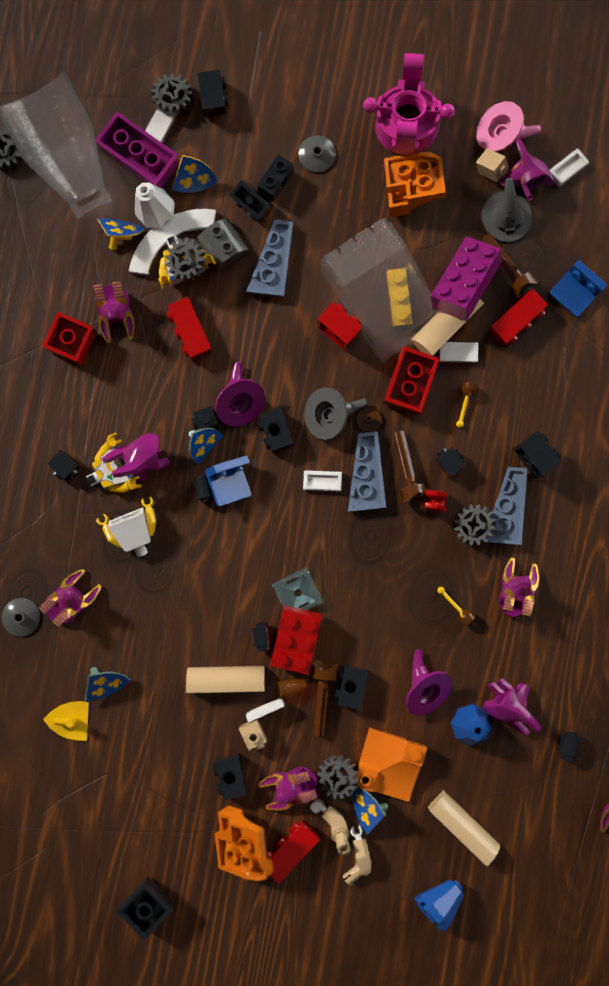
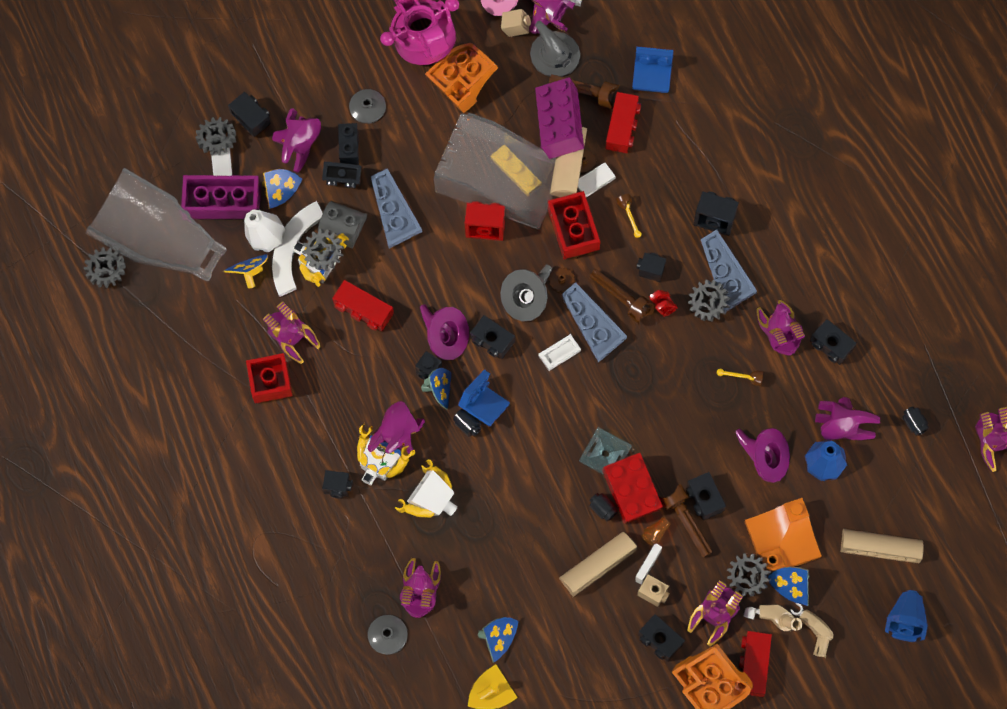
camera: 30 degrees left, 15 degrees down
none -> magenta piece [272,109,321,173]
none -> black brick [810,319,857,365]

